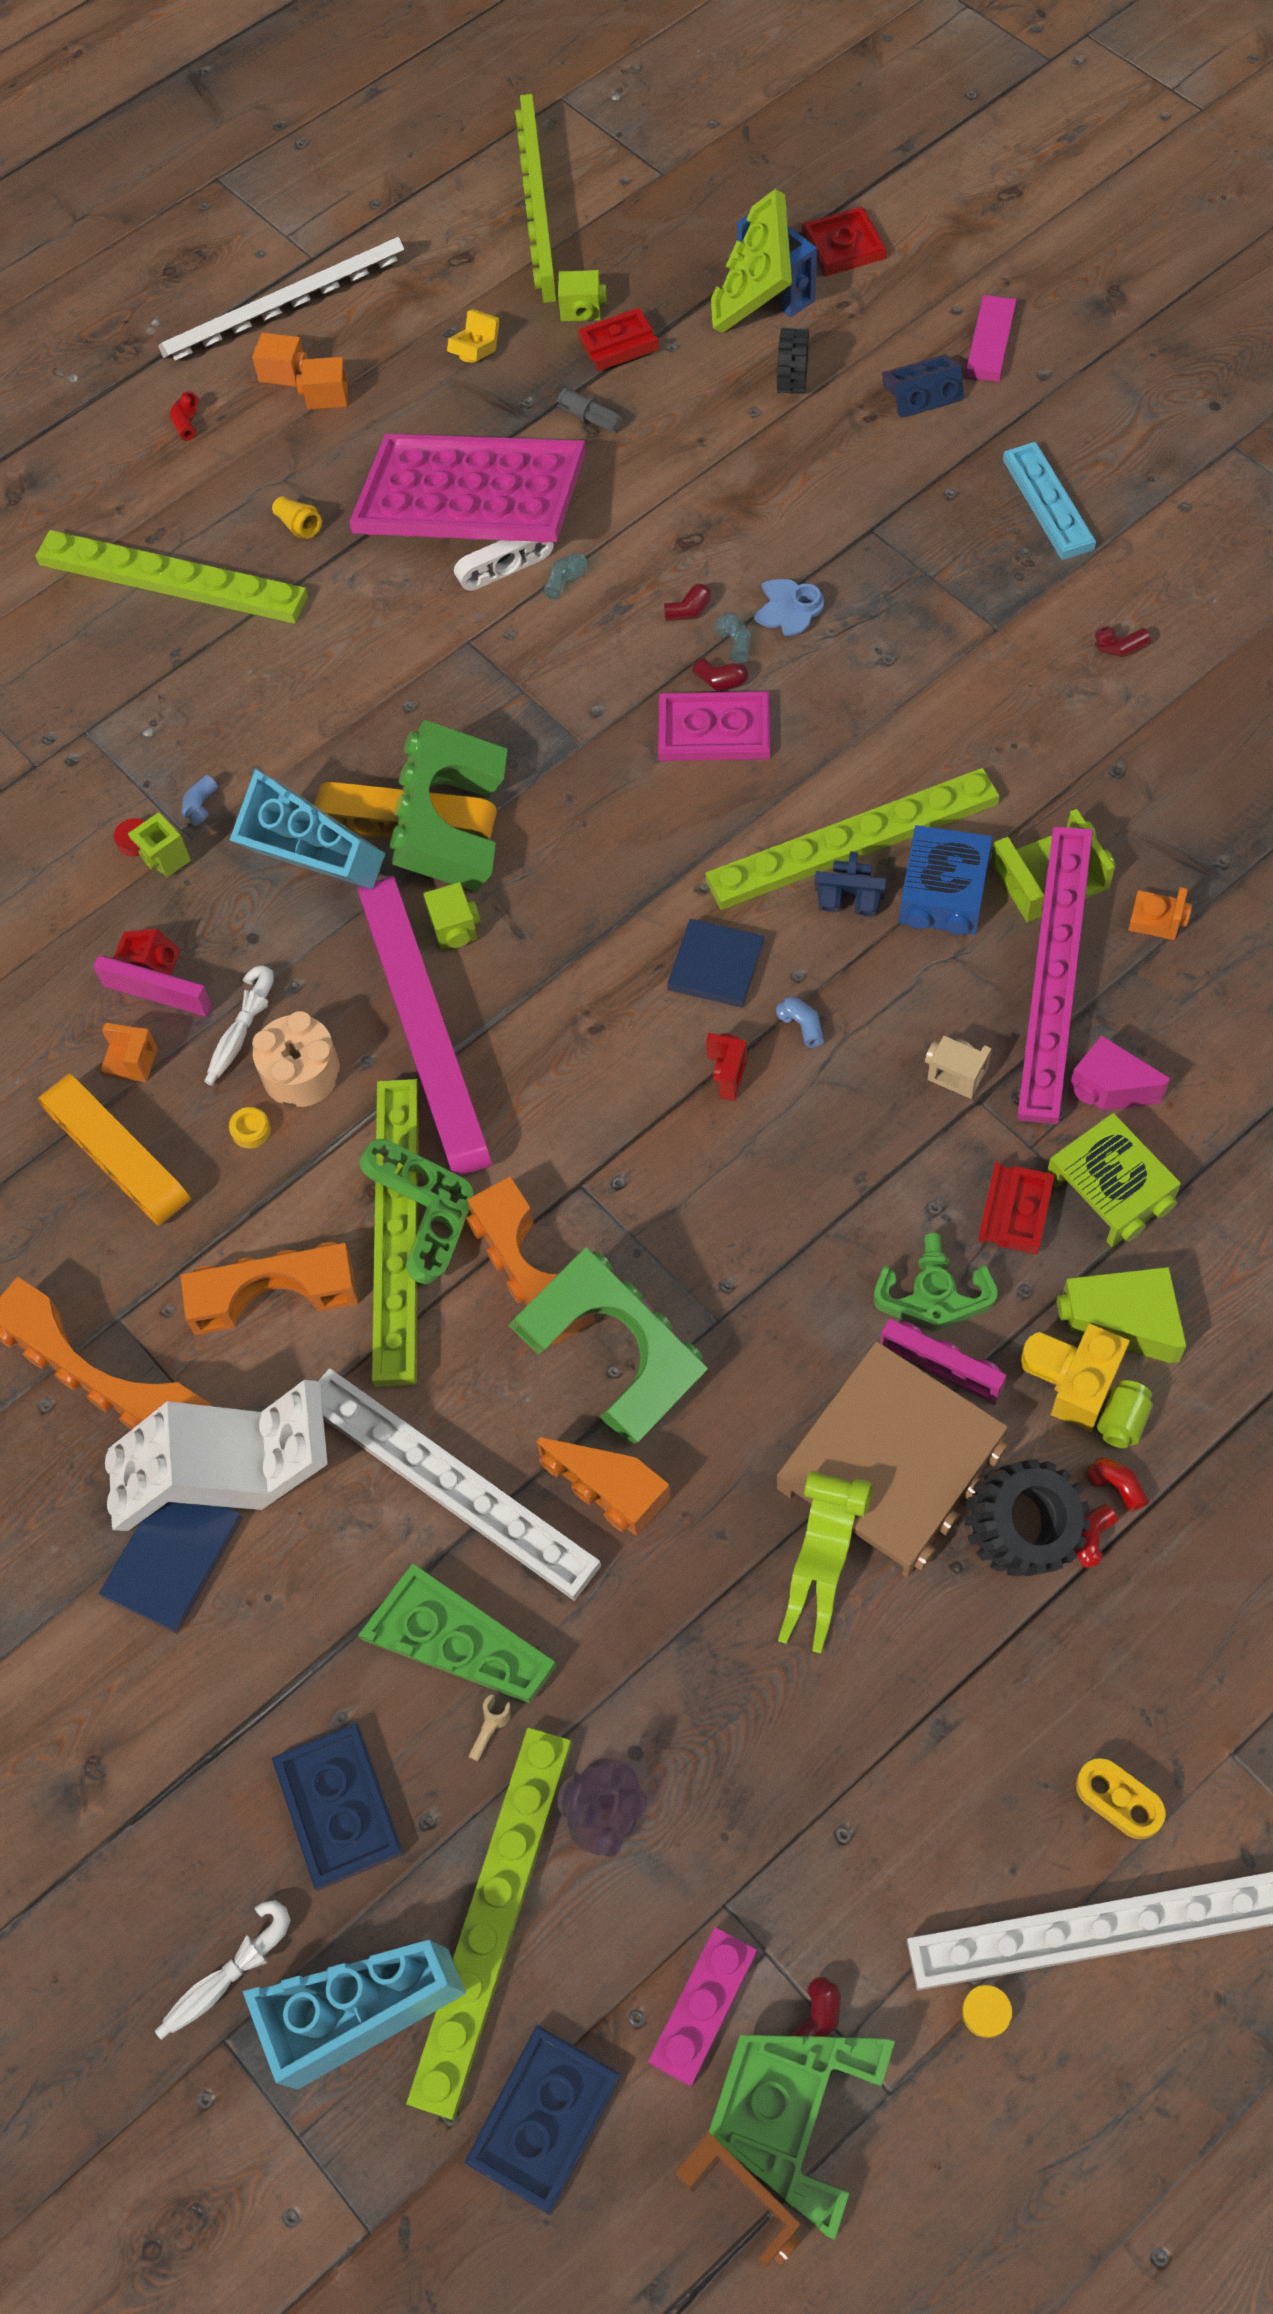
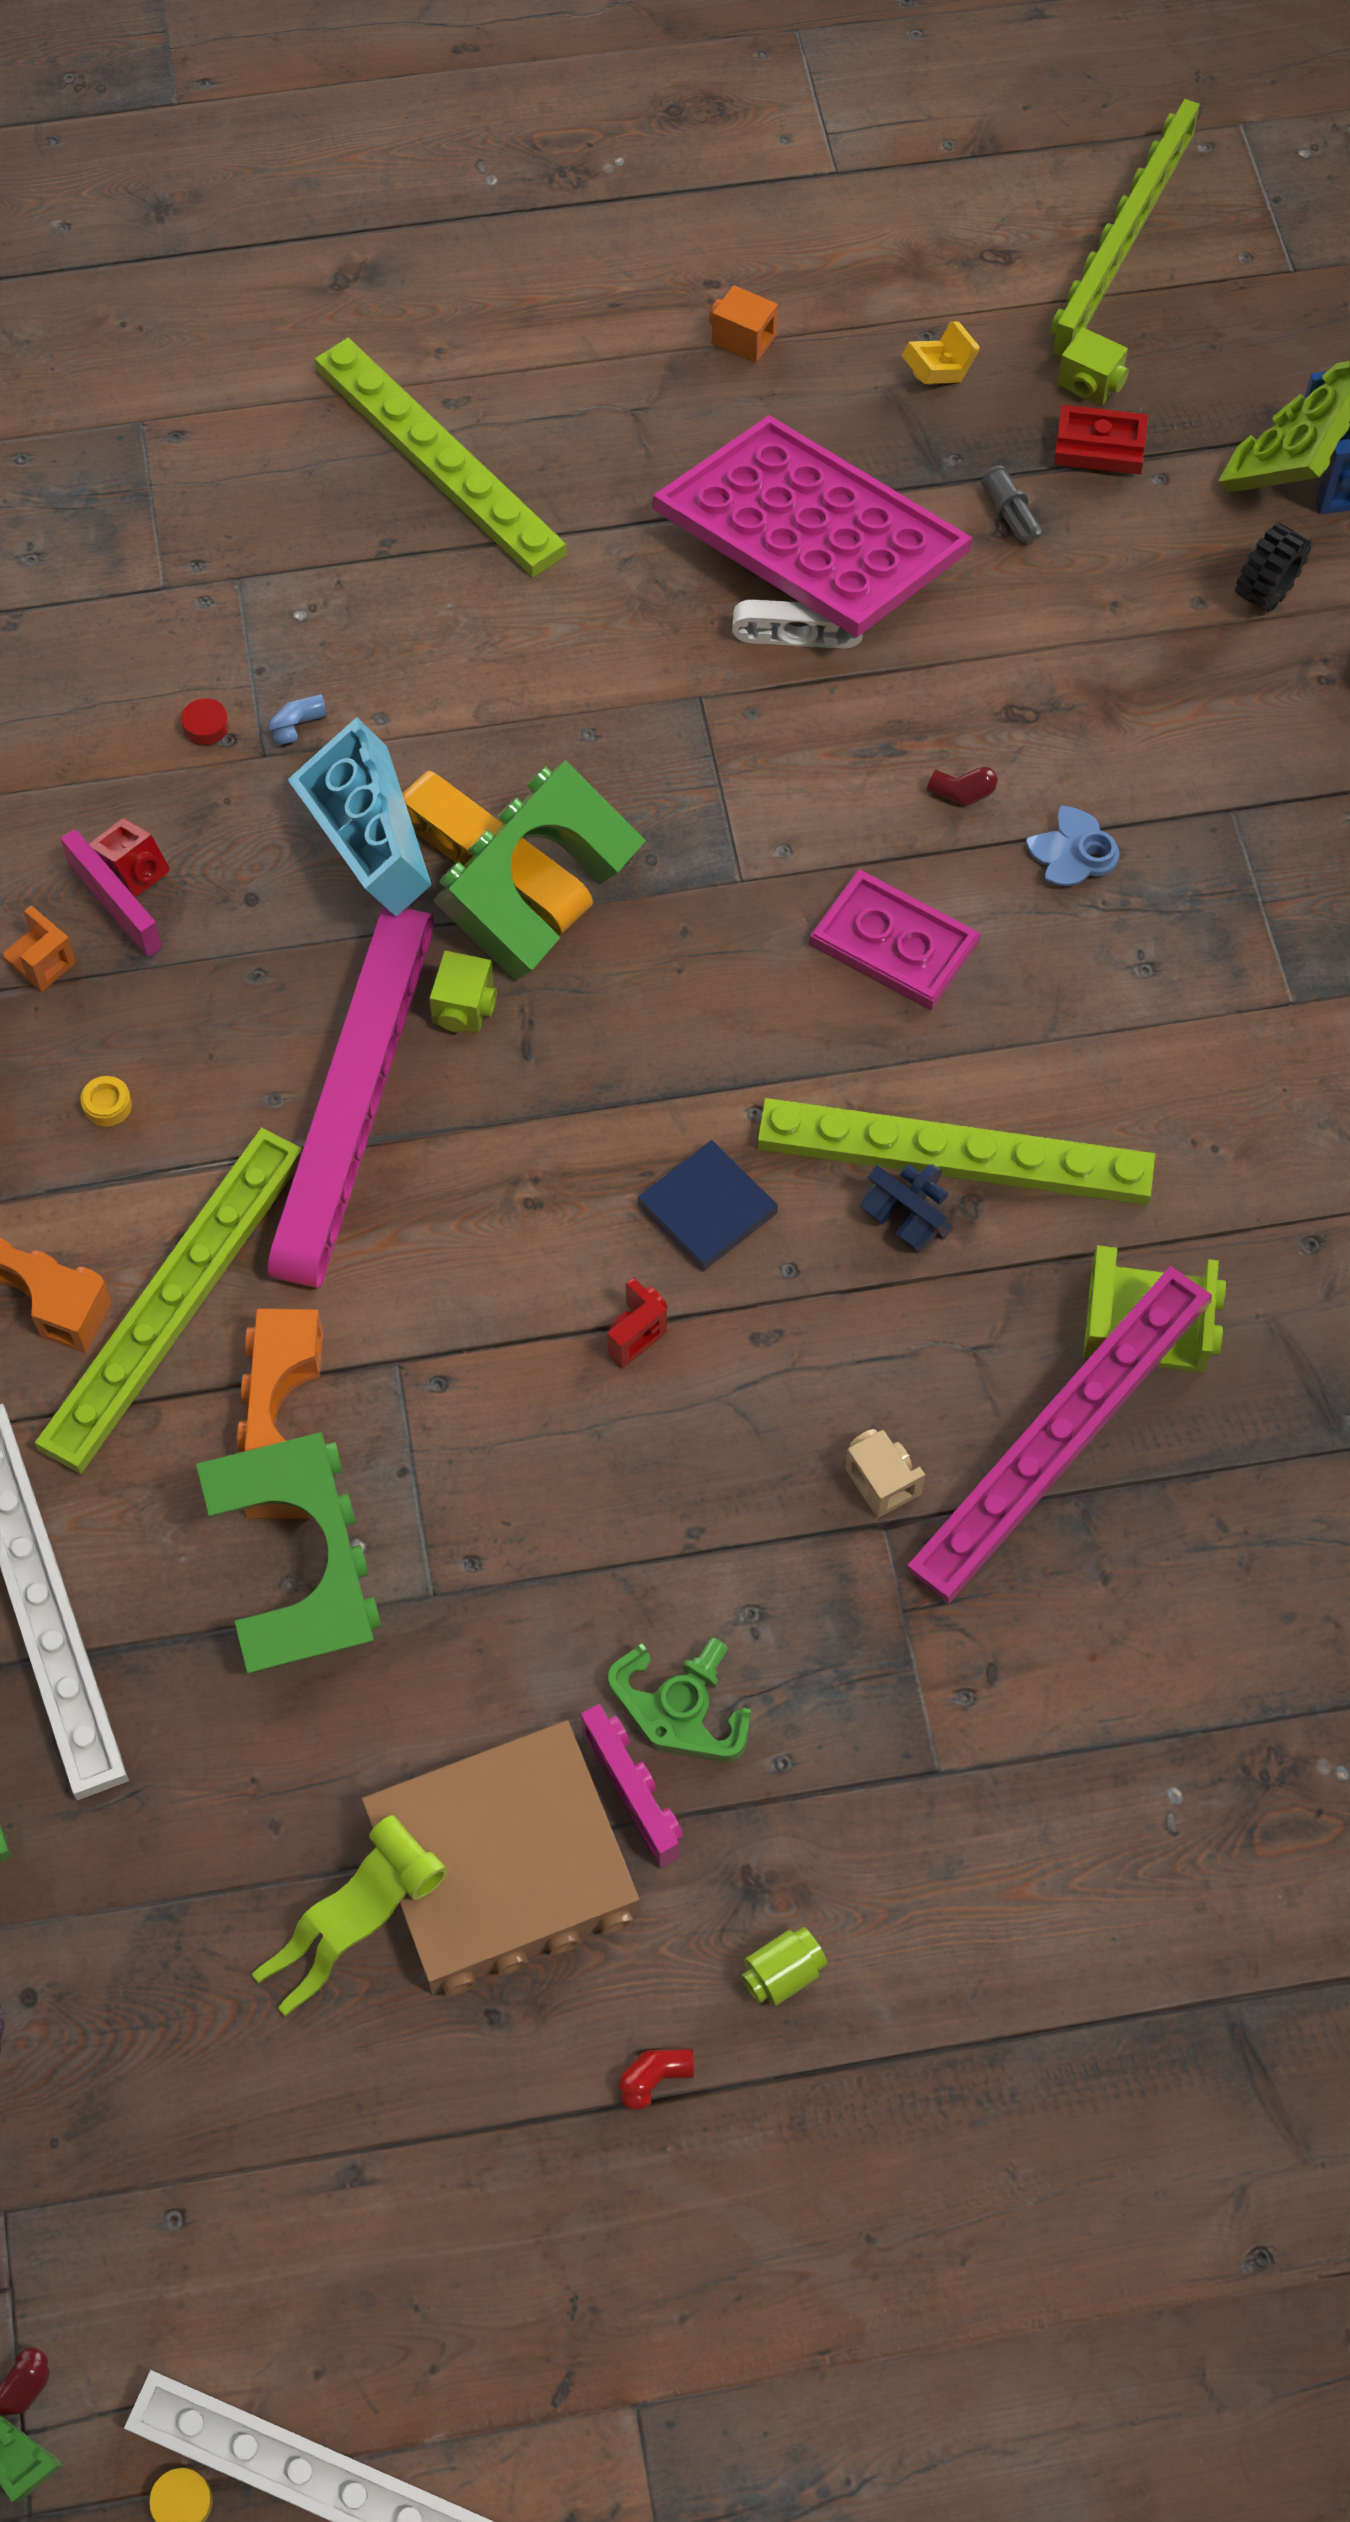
camera: 25 degrees right, 0 degrees up
lime brick [128,812,191,878] -> none
white plate [158,237,404,361] -> none
red arm [170,391,199,441] -> none
white piece [204,965,274,1086] -> none
orange brick [252,332,308,387] -> none
light nougat brick [252,1011,340,1107] -> none
yellow cone [272,496,322,539] -> none
bright green beam [359,1139,474,1284] -> none
orange slope [536,1437,671,1537] -> none
clear light blue arm [543,553,587,599] -> none
dark red arm [692,658,749,691] -> none
clear light blue arm [715,613,751,663] -> none
medium blue arm [776,996,824,1048] -> none
blue panel [899,825,992,935] -> none
black tyre [964,1459,1090,1577] -> none
red plate [978,1162,1055,1255] -> none
yellow brick [1021,1323,1130,1432] -> none
lime panel [1047,1113,1181,1247] -> none
lime slope [1057,1267,1186,1363] -> none
dark pink slope [1069,1035,1171,1110] -> none
yellow plate [1076,1758,1165,1840] -> none
red arm [1086,1457,1149,1512] -> none
orange bracket [1128,887,1192,940] -> none

